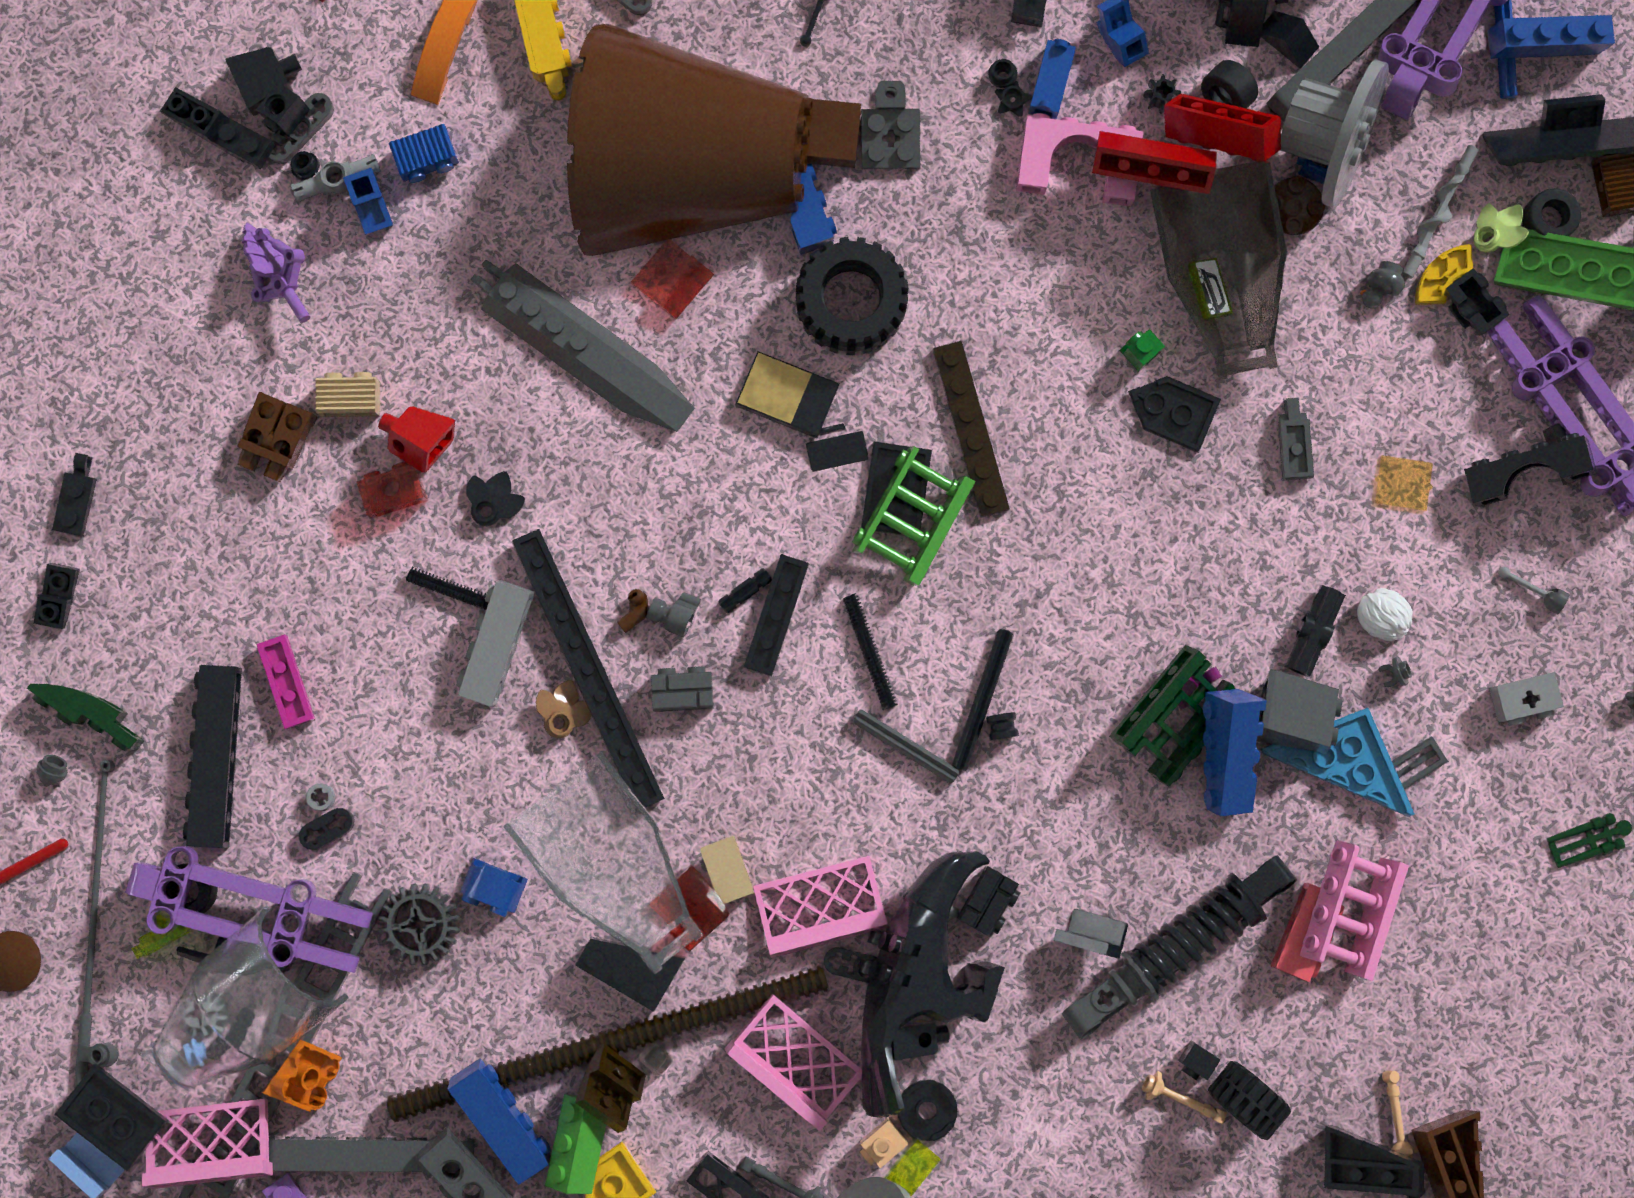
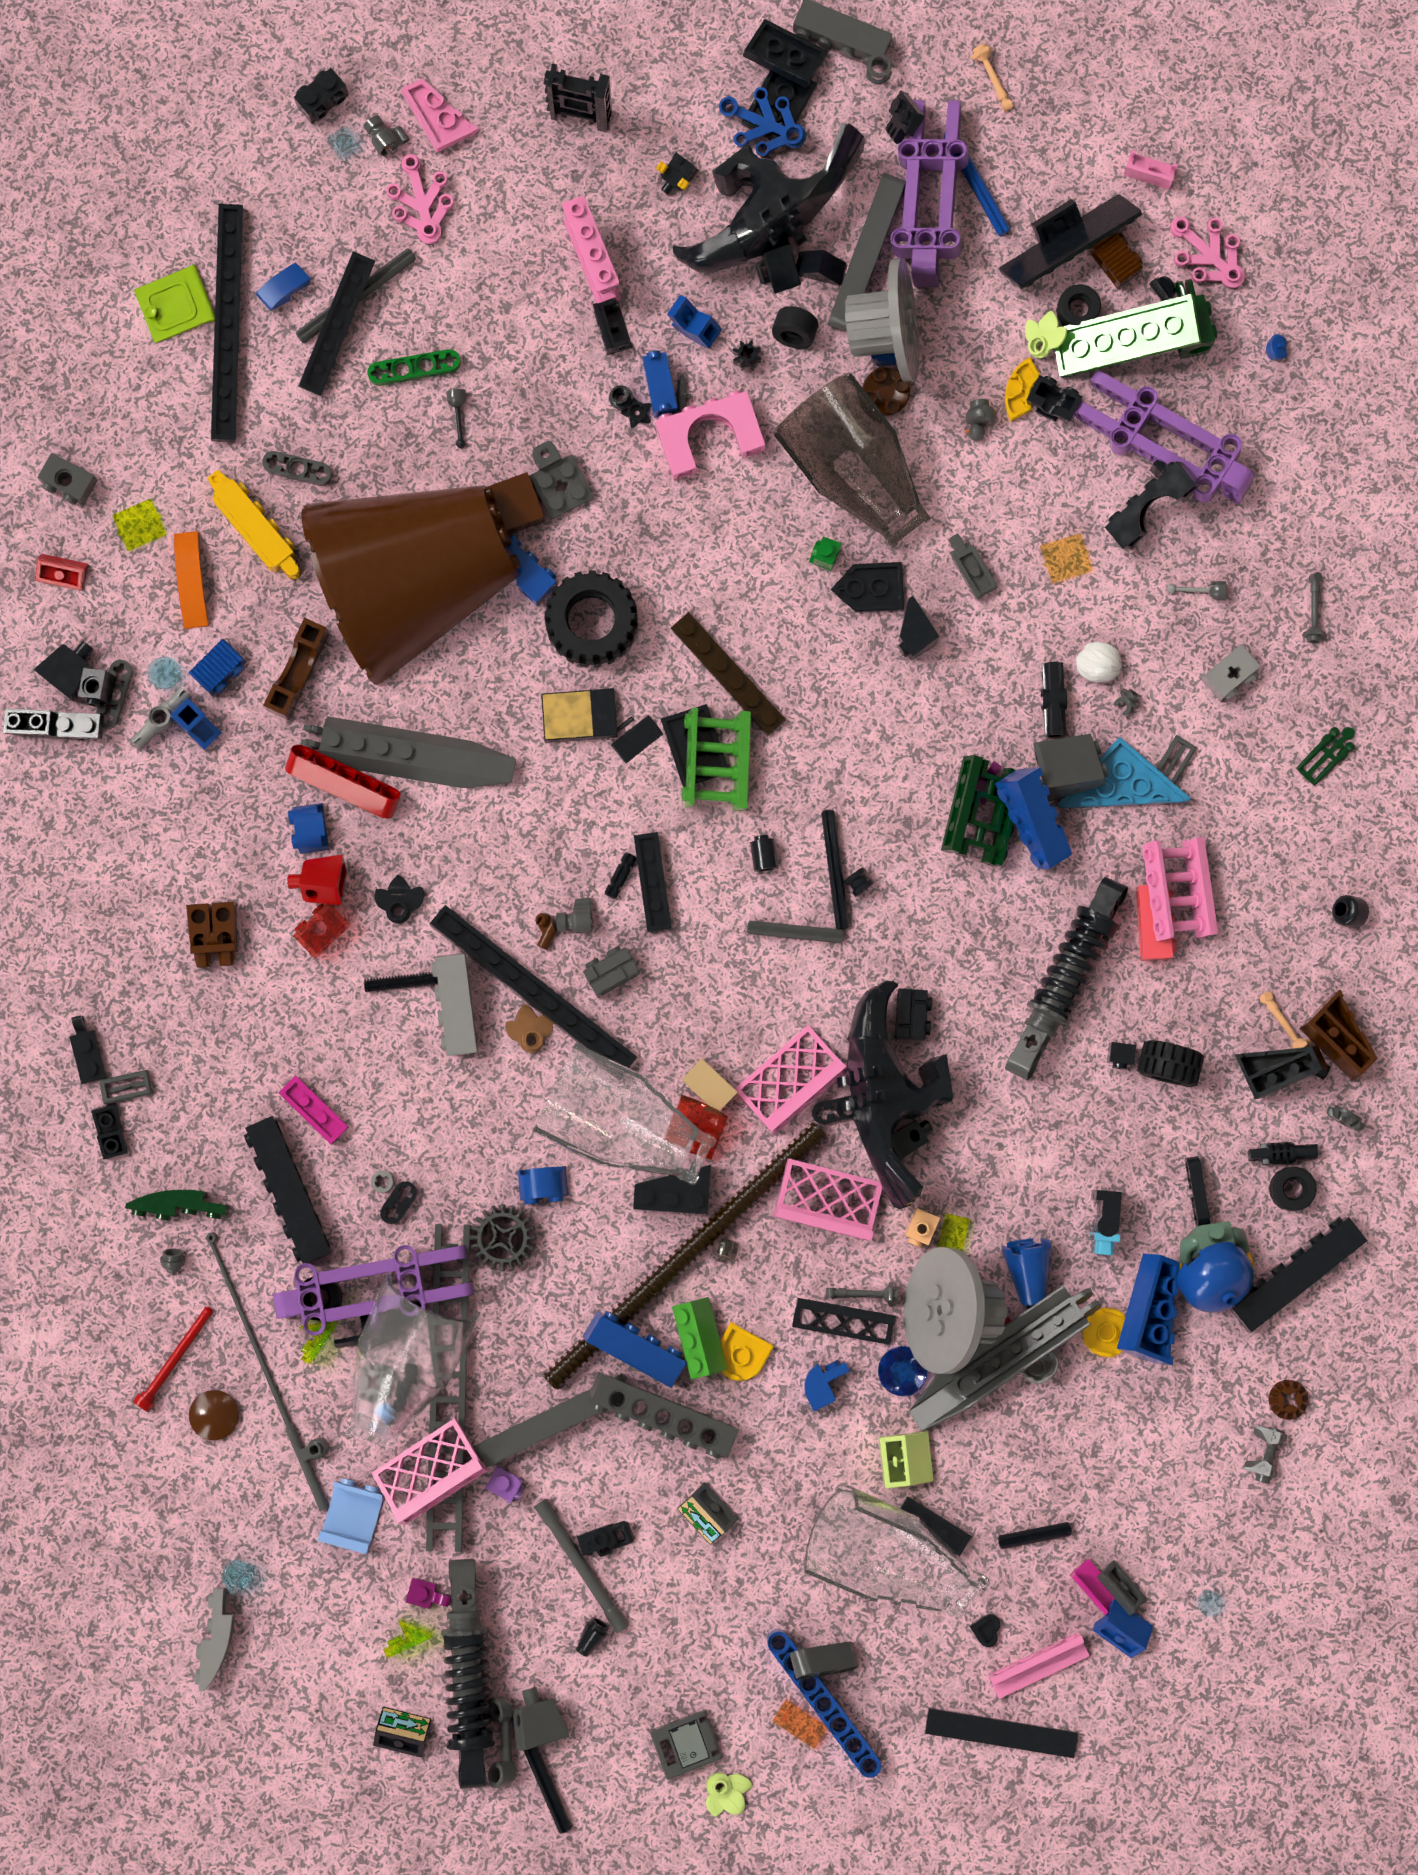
camera: 25 degrees left, 0 degrees up
black tile [55,1064,168,1171] -> none
medium lavender bar [242,222,310,323] -> none
orange slope [261,1039,342,1112] -> none
black plate [290,151,320,180] -> none
tan brick [315,372,380,417] -> none
dark brown slope [575,1044,646,1133] -> none
clear red slope [631,239,714,319] -> none
black axle [843,593,898,710] -> none
black tile [898,1079,958,1141] -> none
panel [1054,909,1128,959] -> none
red brick [1092,131,1217,194] -> none
light nougat piece [1142,1071,1228,1124] -> none
red brick [1164,94,1281,162] -> none
tile [1187,258,1233,320] -> none
light grey piece [1402,145,1479,279] -> none
blue brick [1487,15,1615,59] -> none
none -> dark grey tile [99,1070,153,1105]
none -> clear light blue piece [148,657,181,689]
none -> reddish brown arch [263,617,330,720]
none -> beam [285,744,401,819]
none -> blue cylinder [288,803,329,854]
none -> dark grey helmet [677,375,691,412]
none -> black brick [750,835,778,872]
none -> black slope [897,596,939,661]
none -> black head [1332,895,1369,929]

